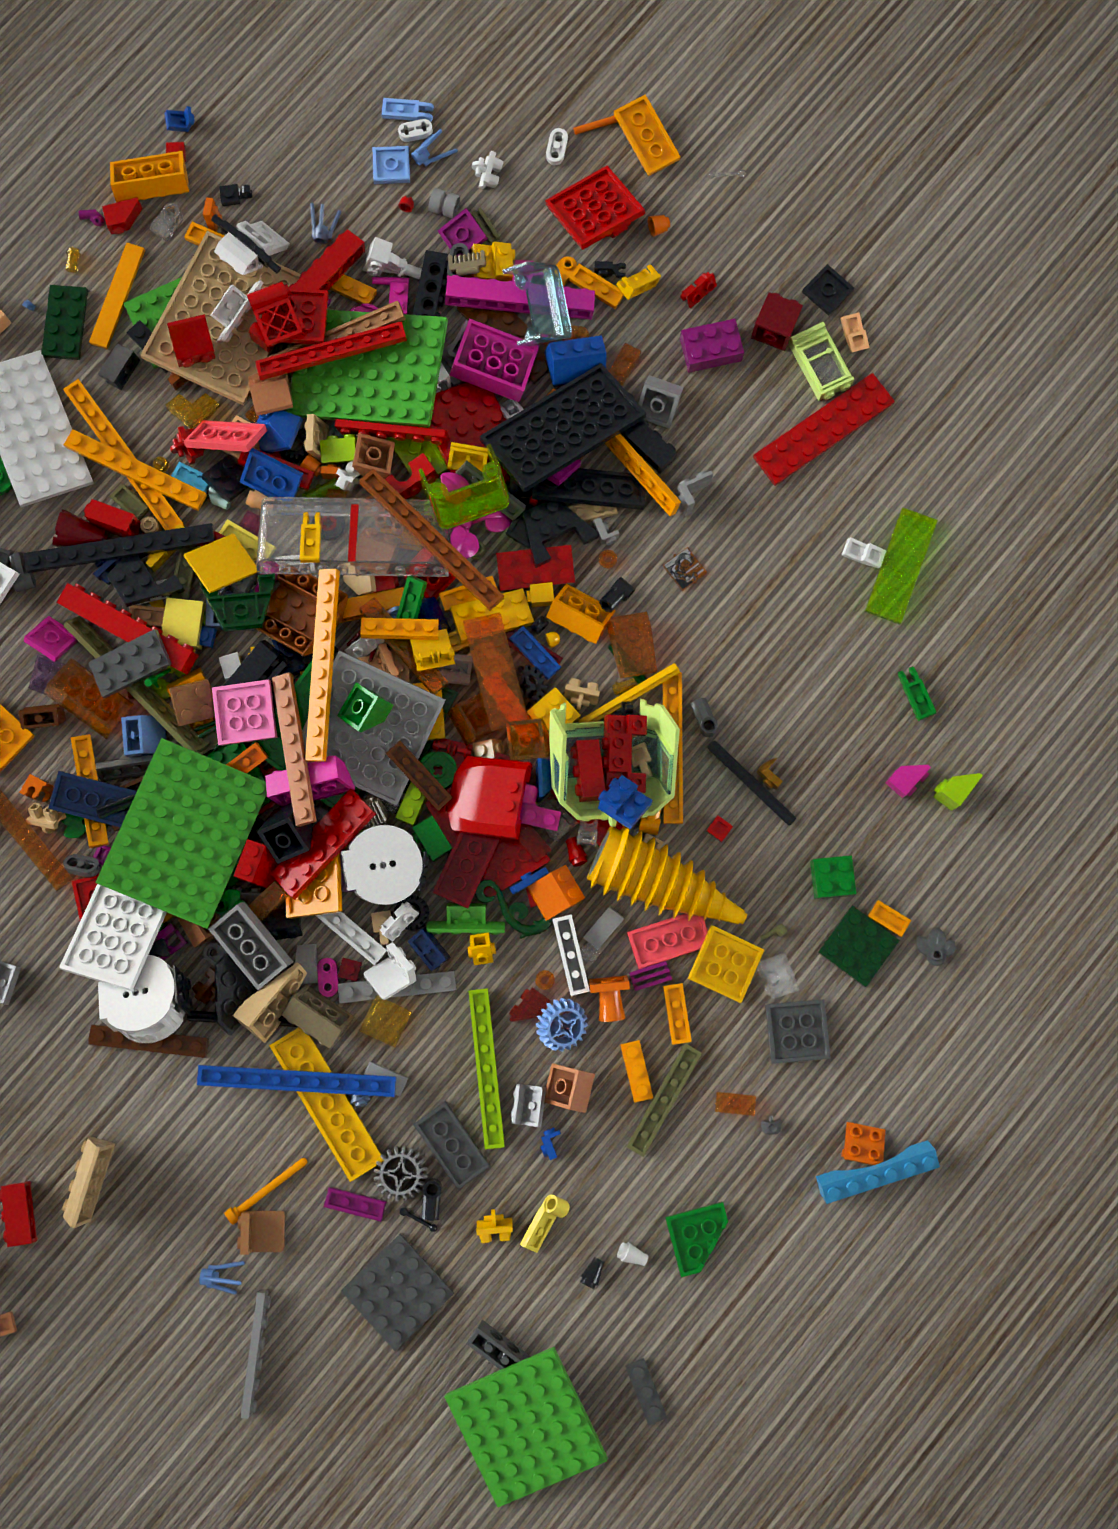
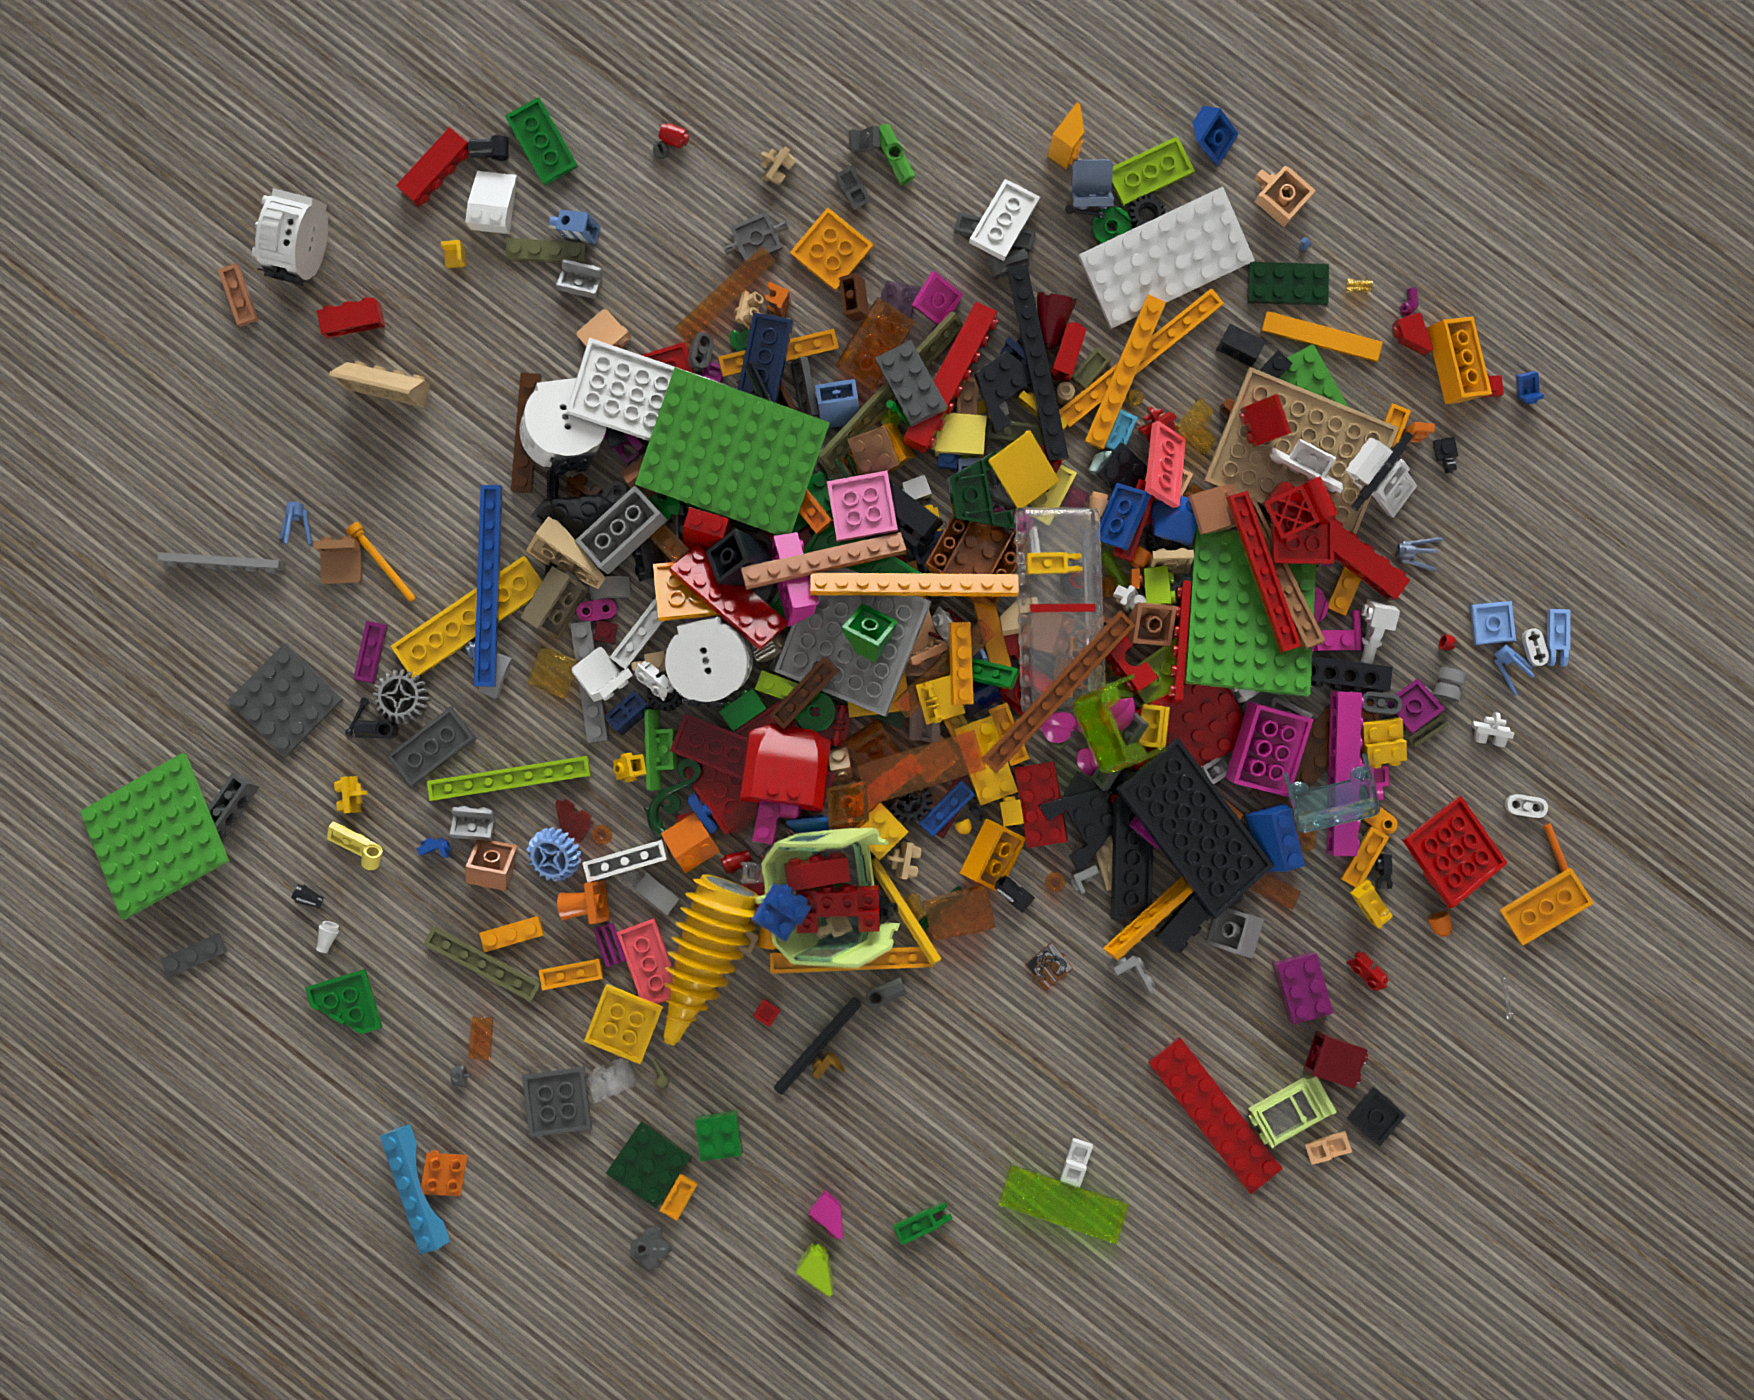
camera: 90 degrees right, 5 degrees up
clear piece [150,203,183,241] -> none
dark tan piece [448,250,486,276] -> none
none -> light nougat bracket [577,309,632,348]

